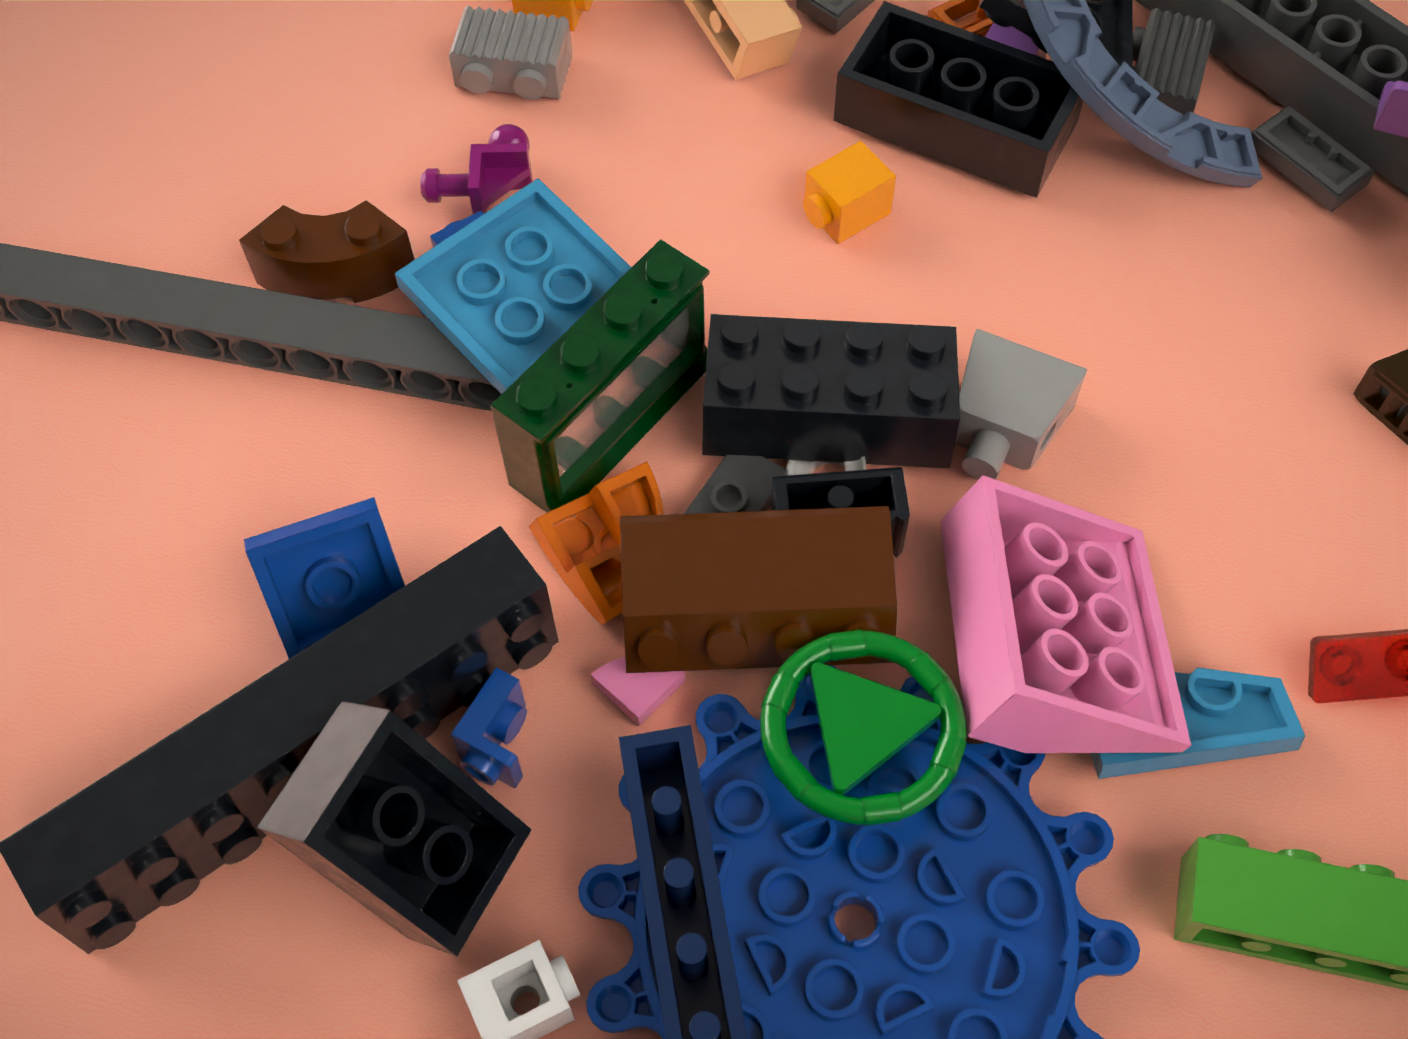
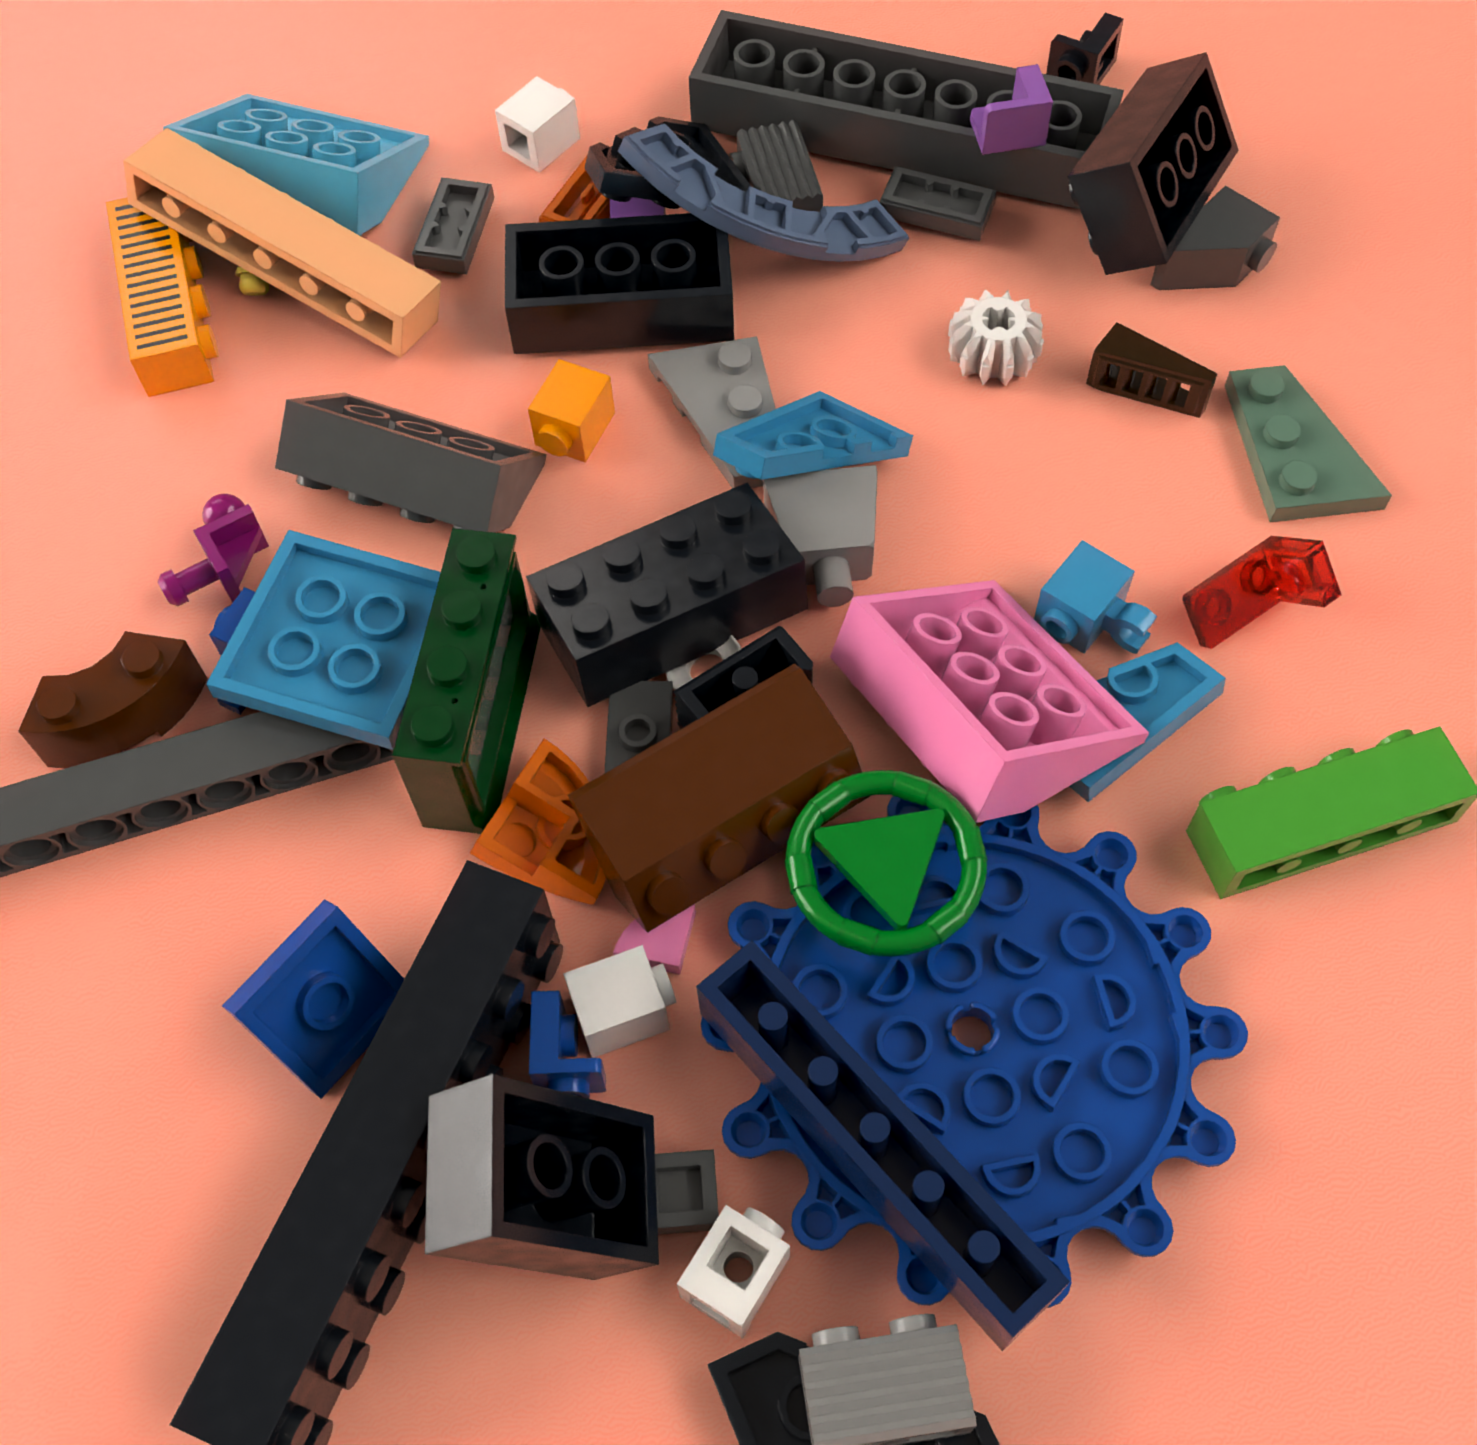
camera: 30 degrees left, 0 degrees up
light grey brick [449,5,572,100] -> none
none -> dark grey slope [275,392,547,533]
none -> white brick [563,945,676,1058]
none -> light grey wing [648,336,776,489]
none -> dark grey plate [655,1149,719,1235]
none -> dark azure wing [713,391,913,480]
none -> white gear [948,289,1044,386]
none -> dark azure brick [1034,540,1157,654]

